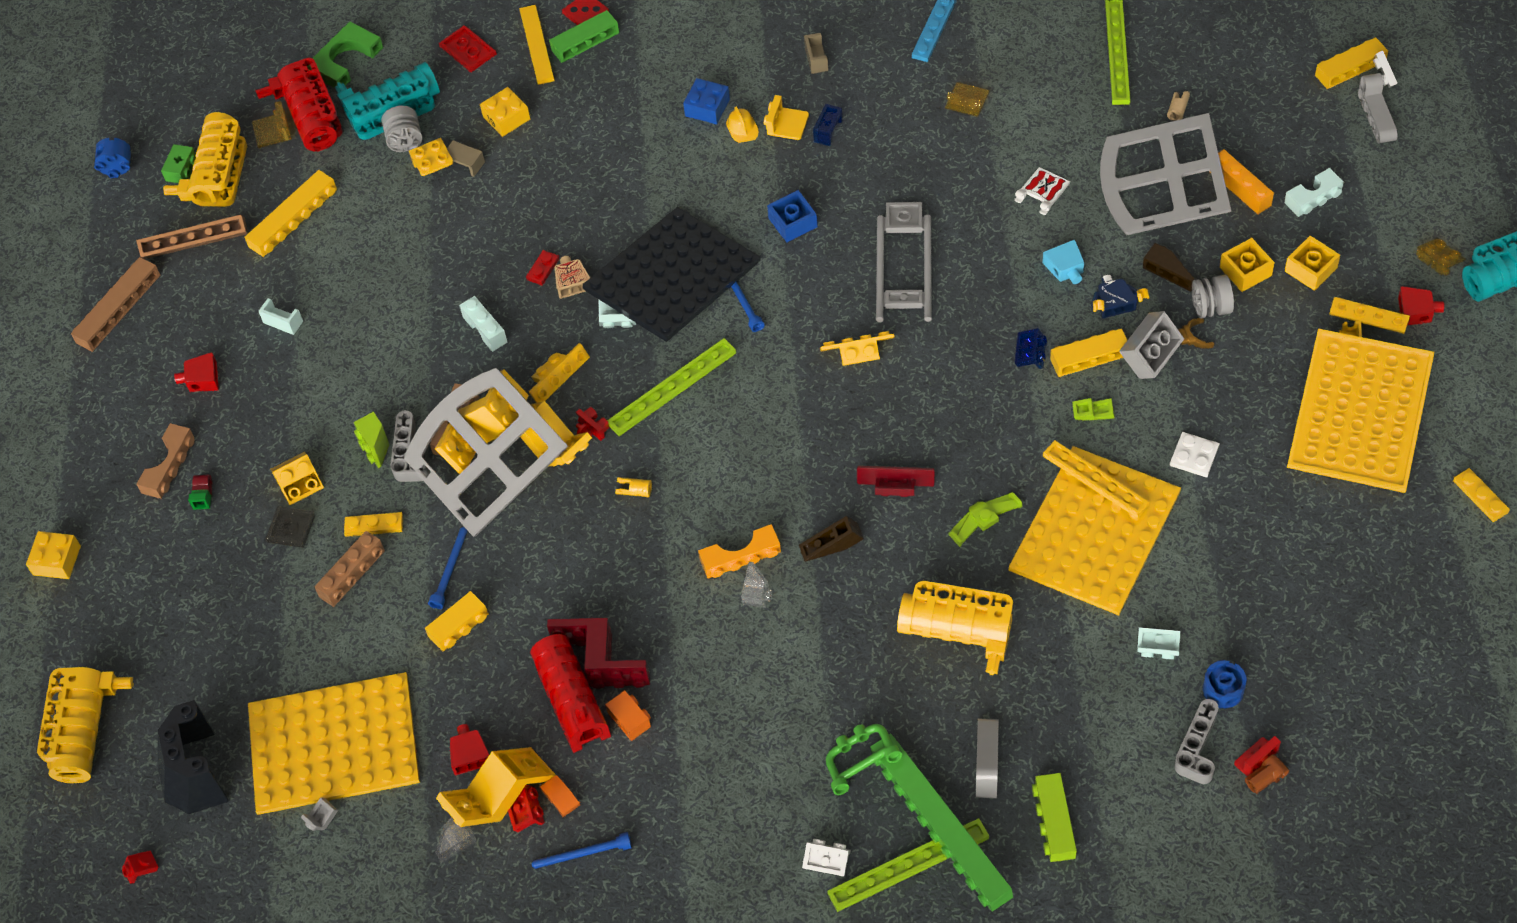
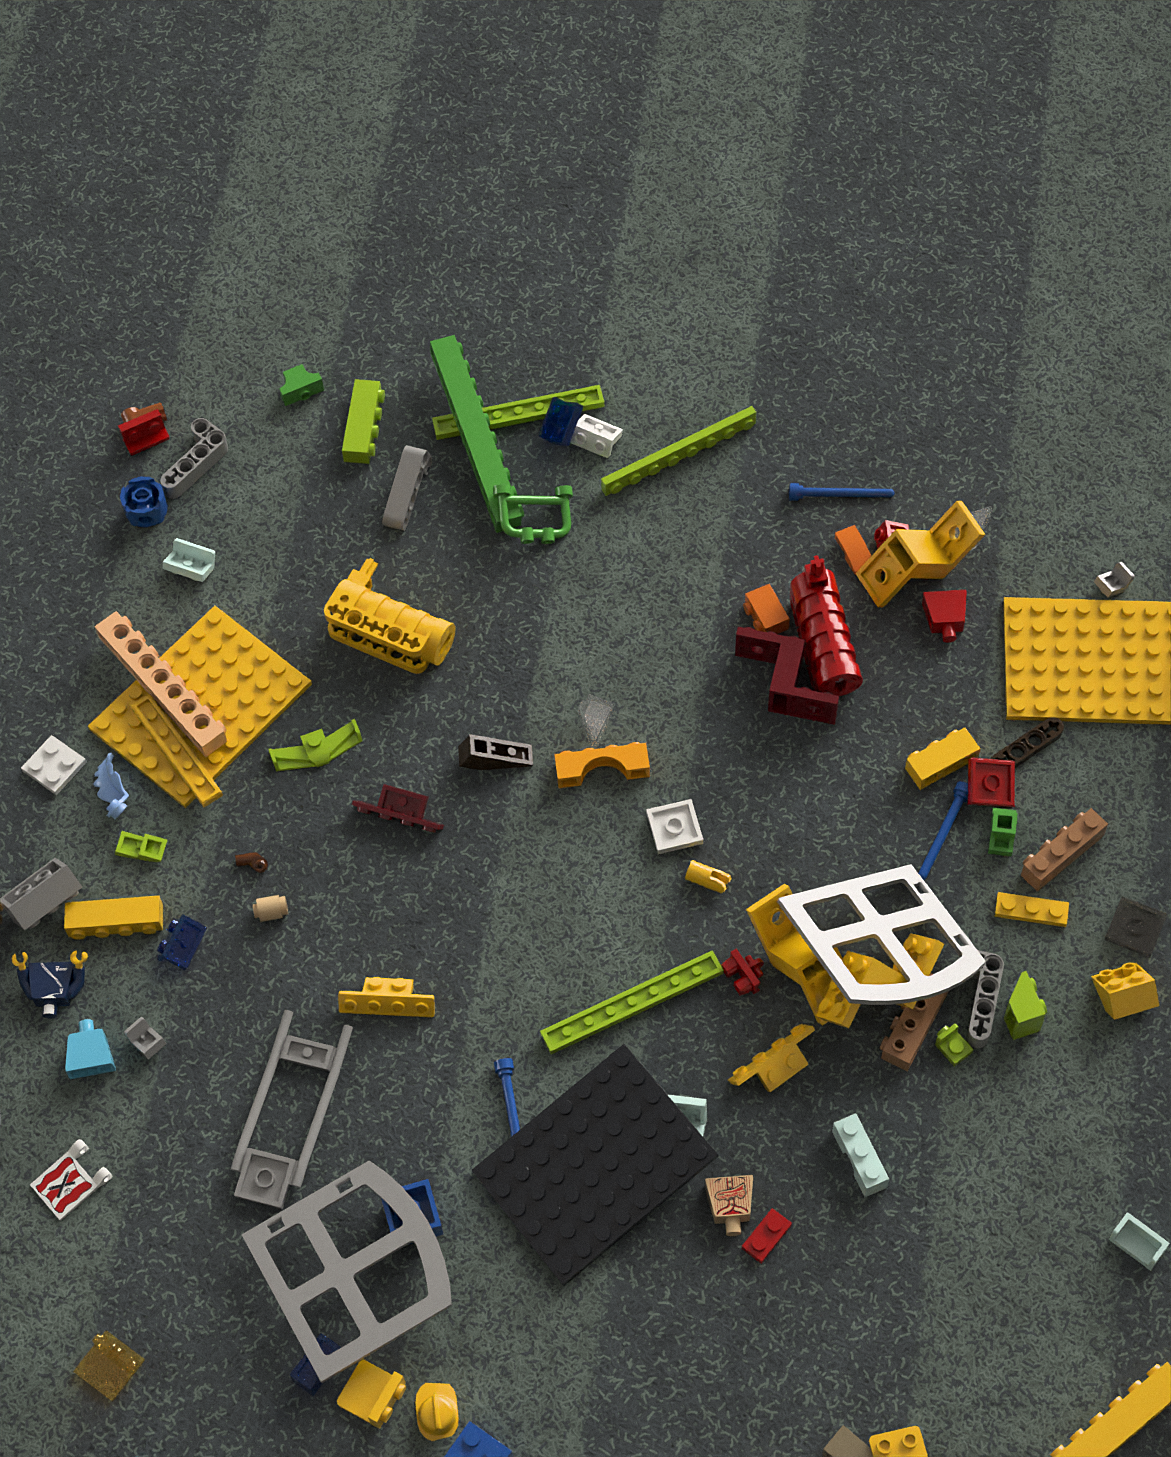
camera: 170 degrees left, 5 degrees up
none -> light nougat brick [94,611,227,757]
none -> light blue plant [94,753,129,820]
none -> light grey bracket [124,1017,167,1059]
none -> reddish brown arm [235,852,268,873]
none -> light grey window [242,1161,452,1383]
none -> tan brick [253,895,288,922]
none -> bright green brick [280,364,324,406]
none -> clear blue bracket [538,397,584,446]
none -> lime plate [601,406,756,496]
none -> white plate [646,799,703,854]
none -> lime bracket [935,1024,973,1067]
none -> red tile [968,757,1015,808]
none -> bright green brick [988,808,1018,857]
none -> dark brown beam [991,717,1064,768]

